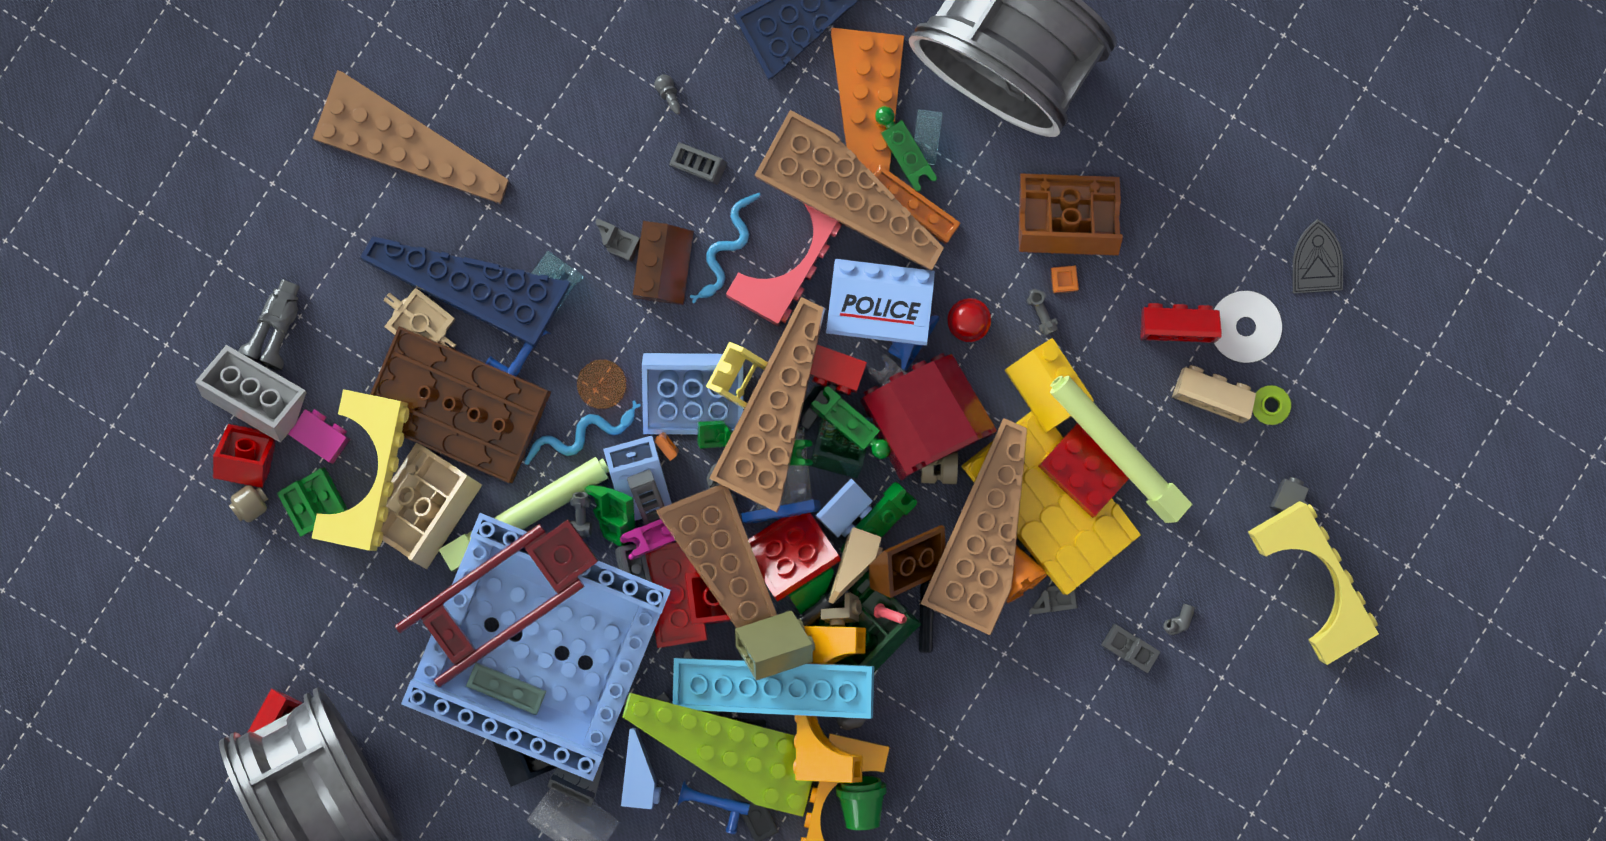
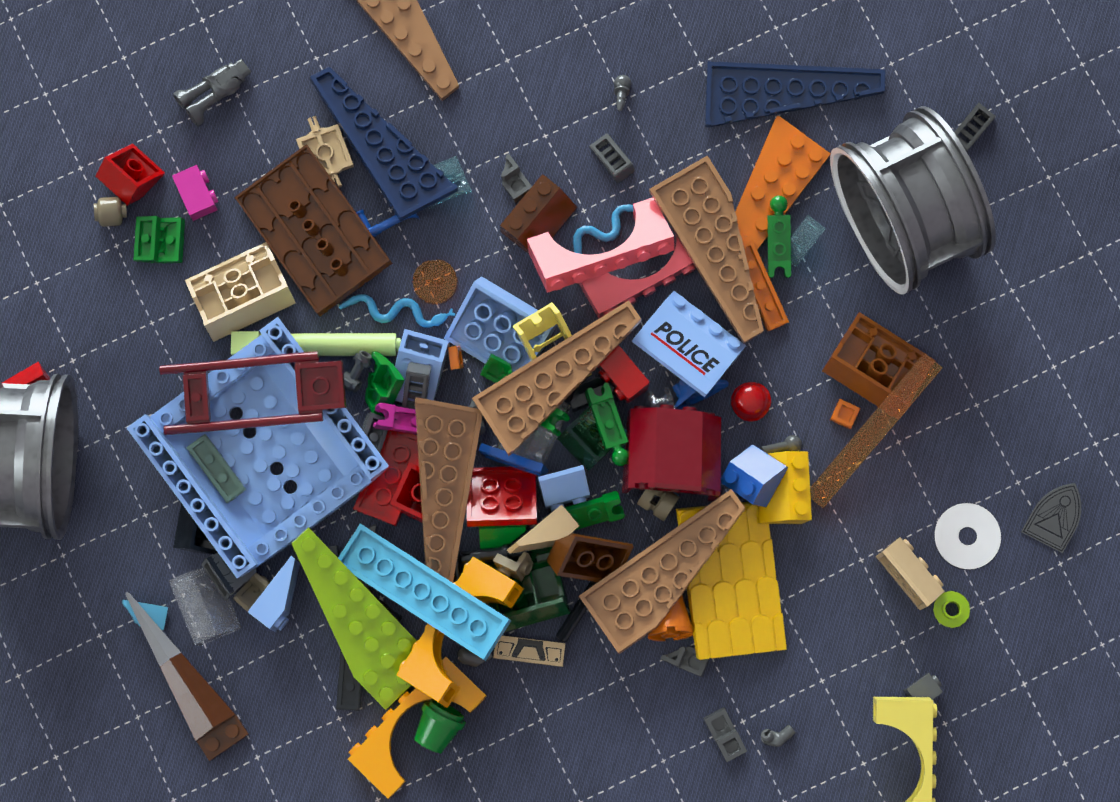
camera: 30 degrees right, 5 degrees down
light grey slope [195,345,306,443] -> none
light yellow arch [312,389,409,551] -> none
blue piece [678,780,750,834] -> none
olive brick [735,610,815,681] -> none
coral piece [874,603,907,624] -> none
dark grey bar [1026,289,1058,335] -> none
red plate [1038,423,1129,518] -> none
yellowish green brick [1050,376,1192,523] -> none
red slope [1141,303,1222,343] -> none
none -> dark tan bracket [233,573,270,612]
none -> tan tile [494,636,565,667]
none -> arch [527,198,674,293]
none -> blue slope [721,445,788,507]
none -> dark grey bar [760,435,802,454]
none -> clear orange plate [810,352,943,508]

